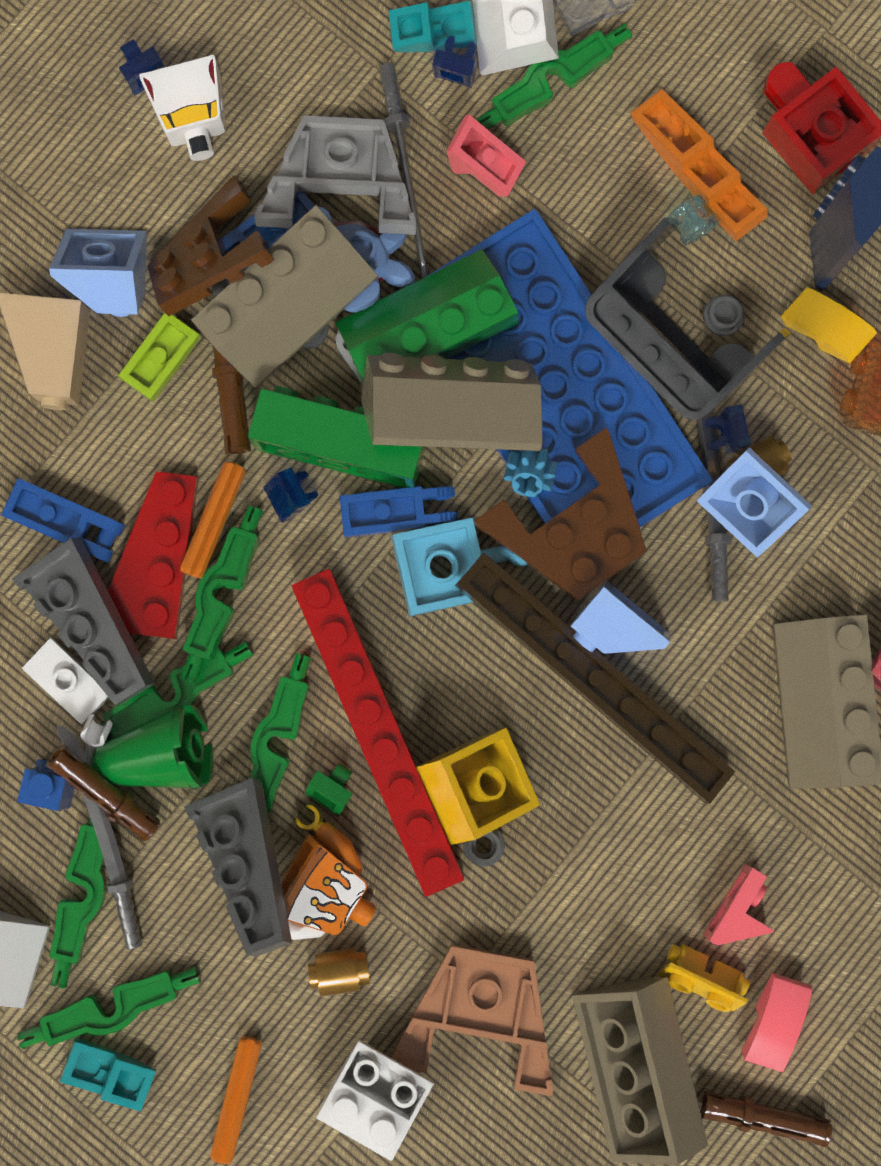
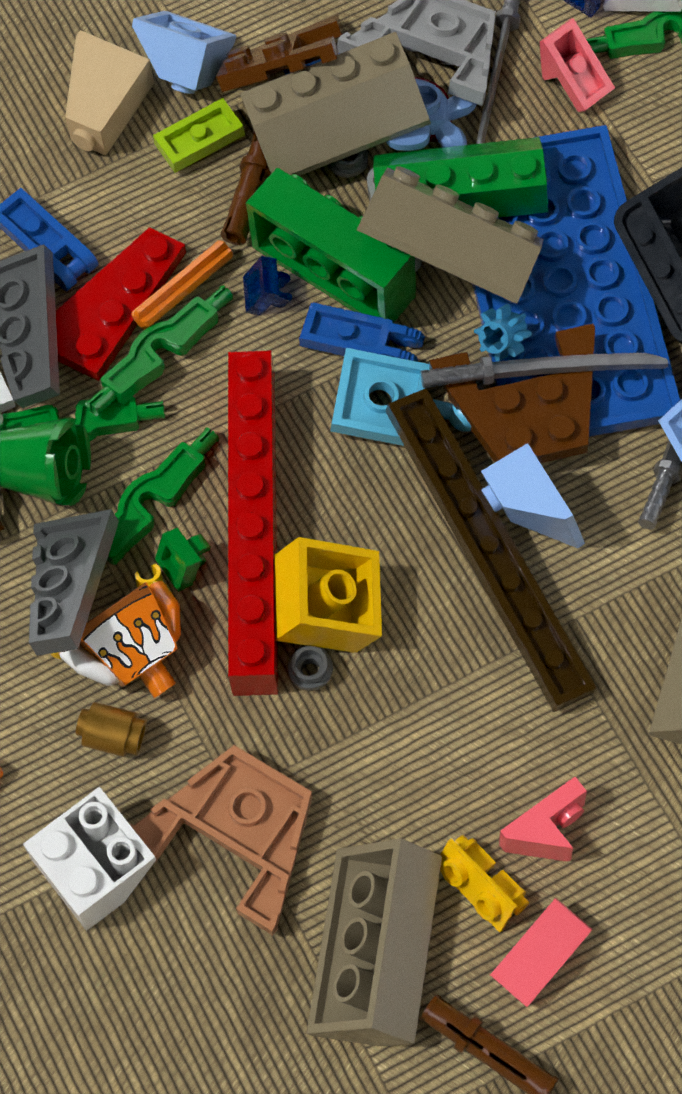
camera: 25 degrees right, 20 degrees down
none -> flat silver sword [421,353,668,388]

